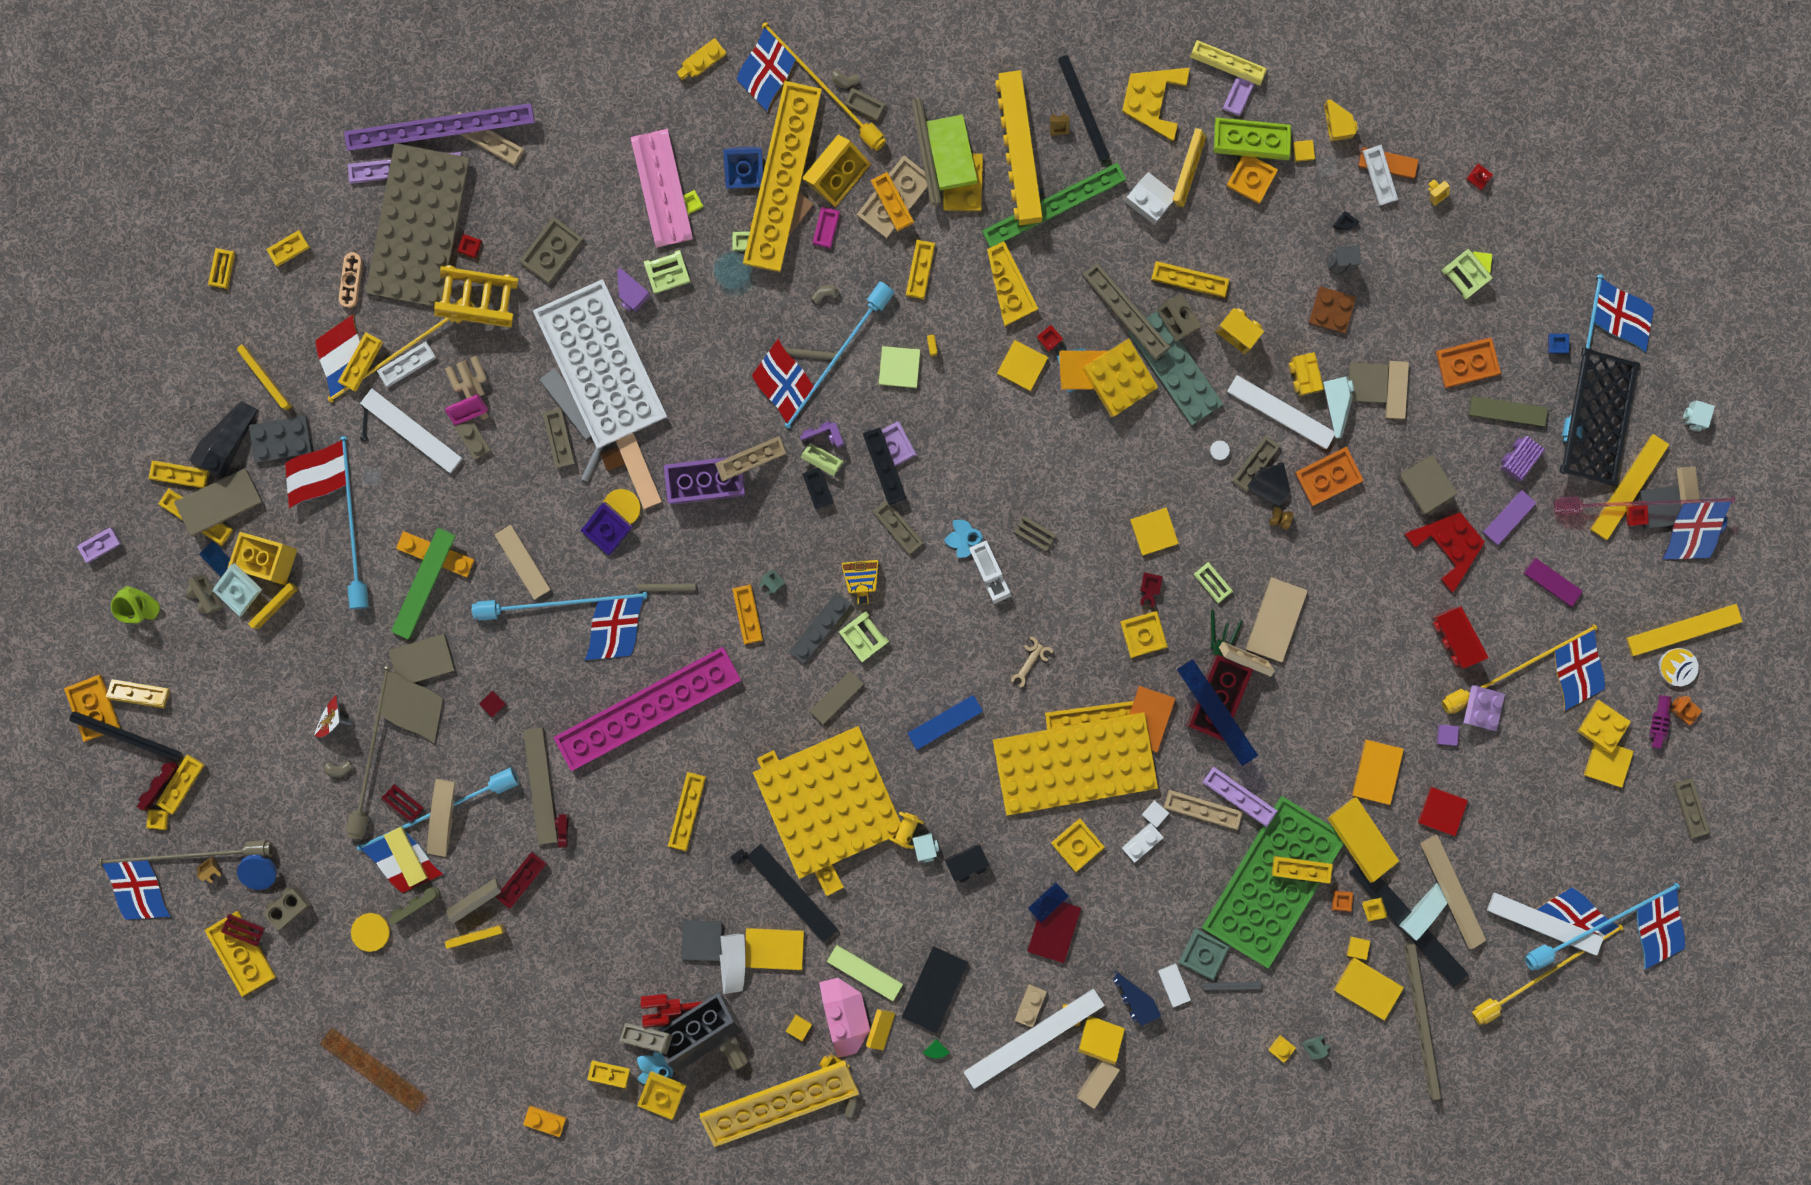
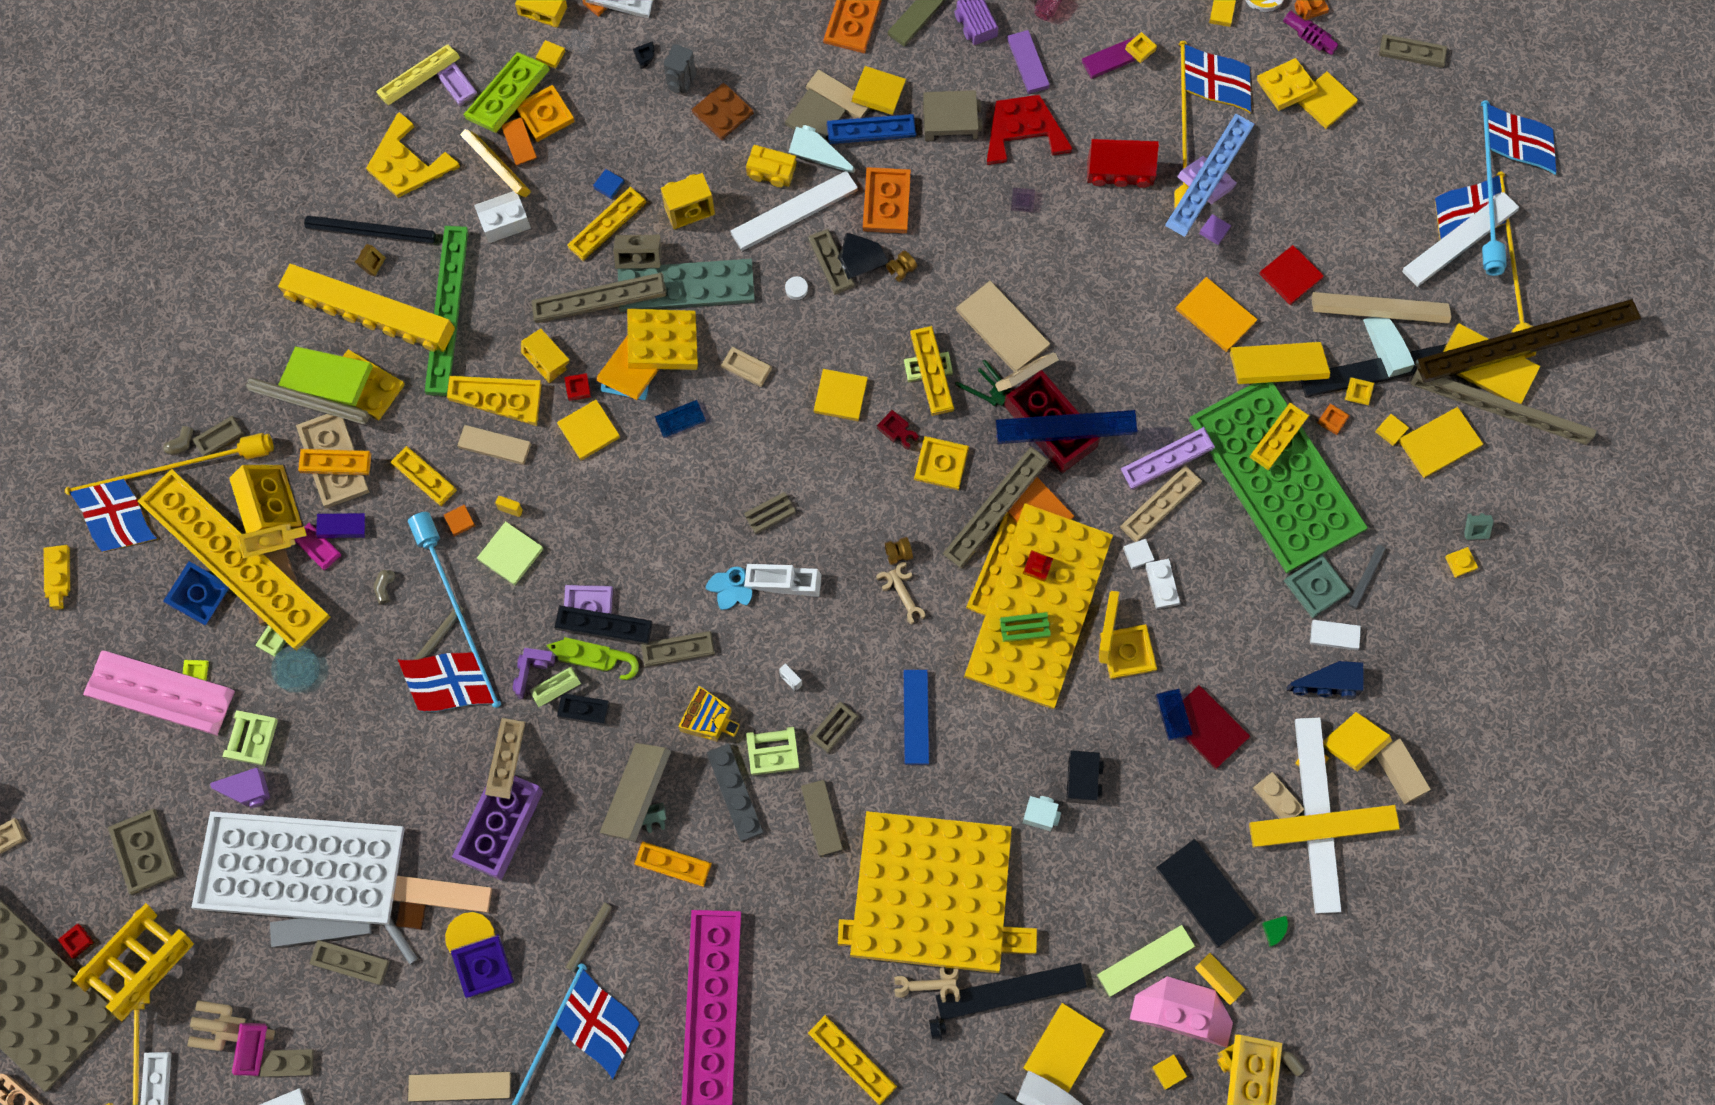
camera: 60 degrees left, 15 degrees down
yellow hose [889,812,924,849] -> none
none -> yellow hinge [237,524,307,558]
none -> dark purple tile [316,513,365,538]
none -> orange tile [444,505,475,537]
none -> tan tile [457,425,531,465]
none -> orange slope [502,117,537,166]
none -> yellow hinge [521,328,569,383]
none -> lime plate [547,637,639,680]
none -> blue tile [593,169,624,199]
none -> dark tan tile [600,743,671,842]
none -> clear blue tile [654,400,706,438]
none -> tan tile [721,347,772,387]
none -> white tile [779,663,802,691]
none -> dark tan tile [809,701,859,753]
none -> blue tile [826,114,916,144]
none -> yellow tile [851,66,906,115]
none -> pearl gold wheel [884,537,913,565]
none -> tan bar [894,967,960,1002]
none -> yellow tile [910,326,954,416]
none -> dark tan tile [943,447,1049,569]
none -> bright green tile [999,612,1051,642]
none -> clear purple tile [1011,187,1035,213]
none -> red tile [1023,550,1053,582]
none -> yellow tile [1099,591,1119,664]
none -> yellow plate [1125,32,1157,63]
none -> light blue tile [1165,114,1255,237]
none -> yellow tile [1249,805,1400,848]
none -> dark brown plate [1415,299,1642,383]
none -> yellow tile [1443,323,1540,404]

